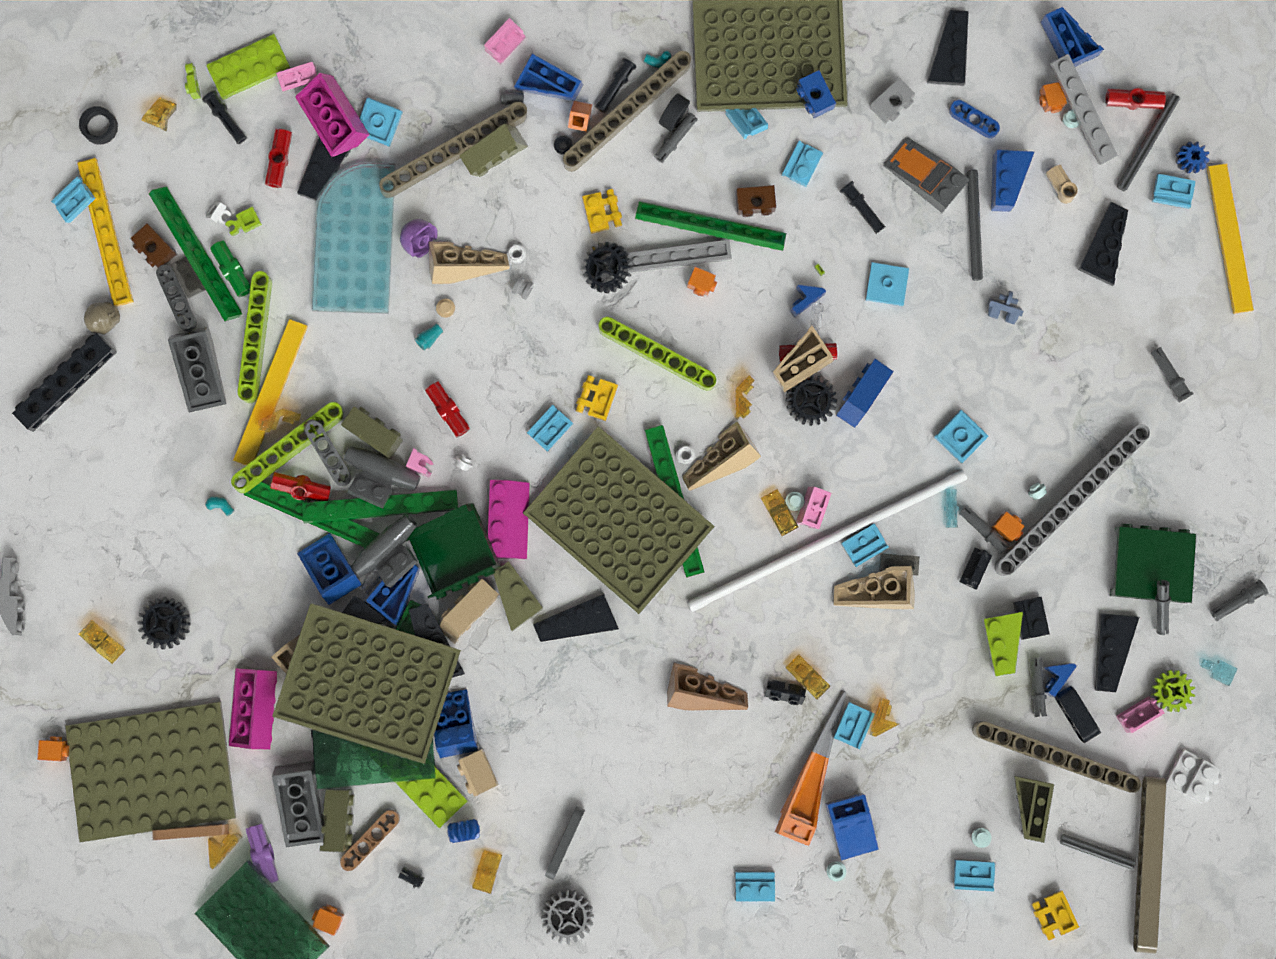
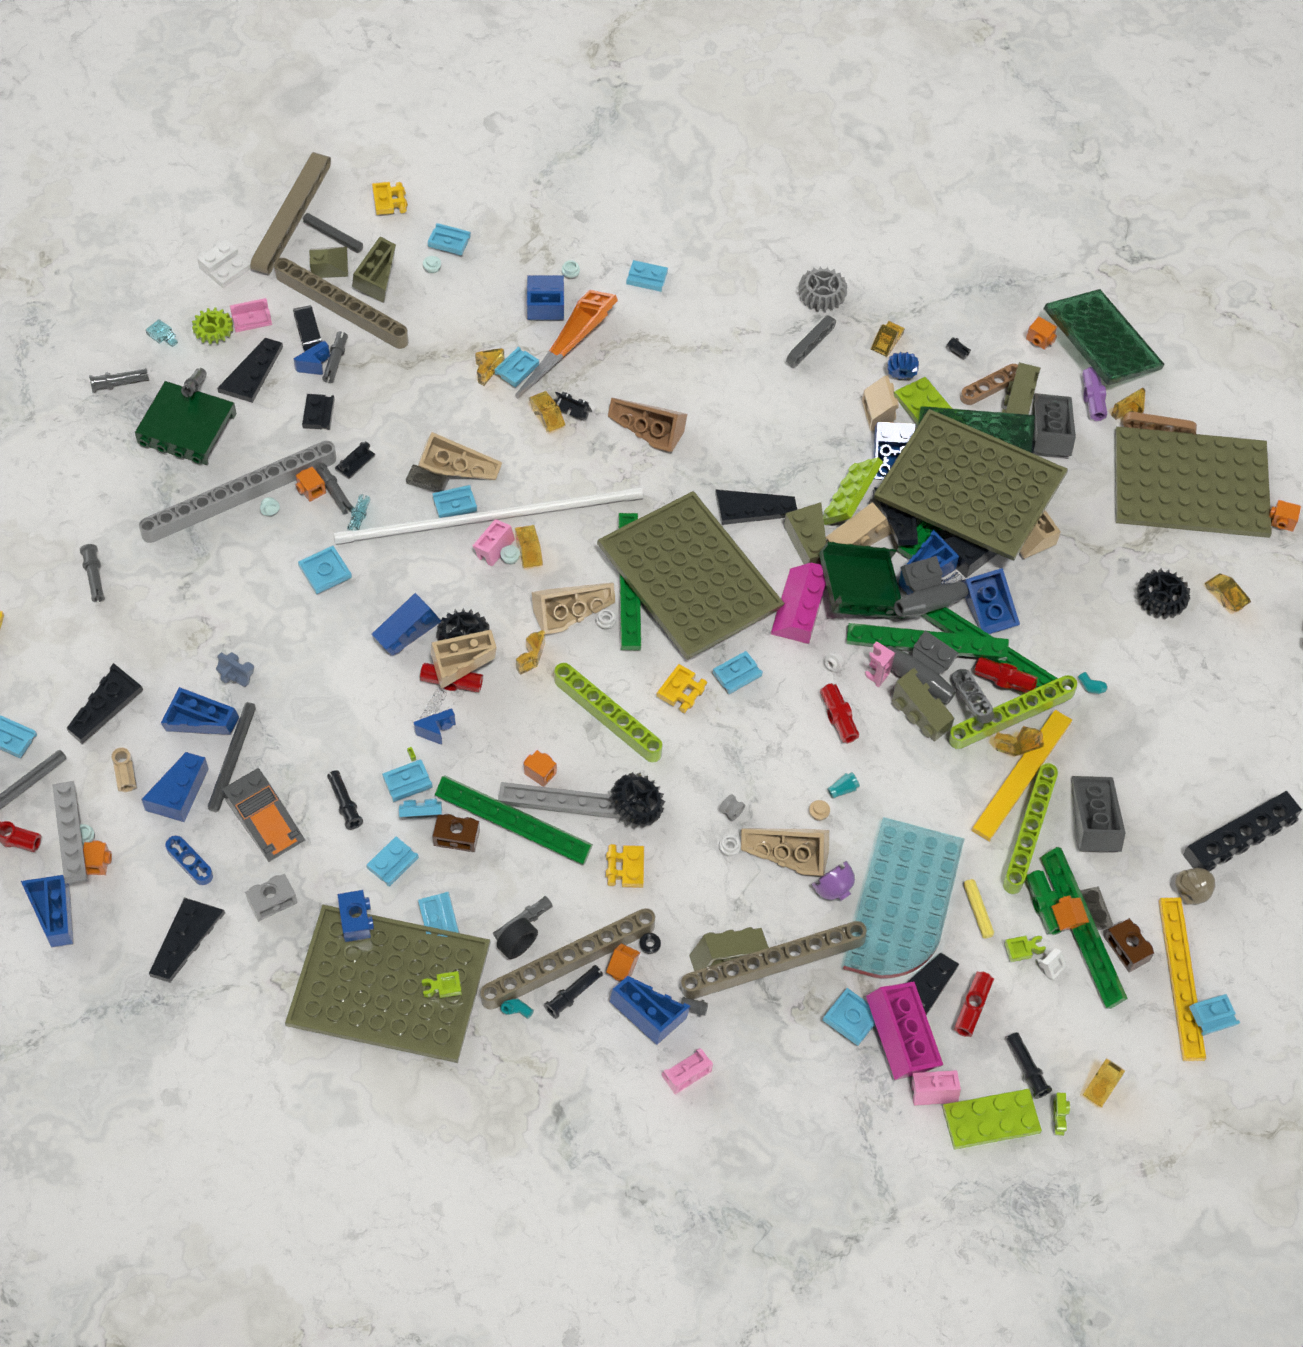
camera: 165 degrees left, 25 degrees down
black tyre [79,106,118,145] -> none
dark grey beam [156,265,197,332] -> none
dark pink slope [229,668,277,750] -> none
medium azure plate [866,262,909,306] -> none
lime wedge [984,612,1023,676] -> none
none -> blue wedge [161,687,239,735]
none -> olive slope [309,247,348,278]
none -> medium azure plate [382,759,433,802]
none -> medium azure plate [399,798,442,817]
none -> lime plate [422,971,462,998]
none -> lime plate [823,457,883,525]
none -> light yellow axle [964,879,994,939]
none -> orange brick [1052,896,1089,931]

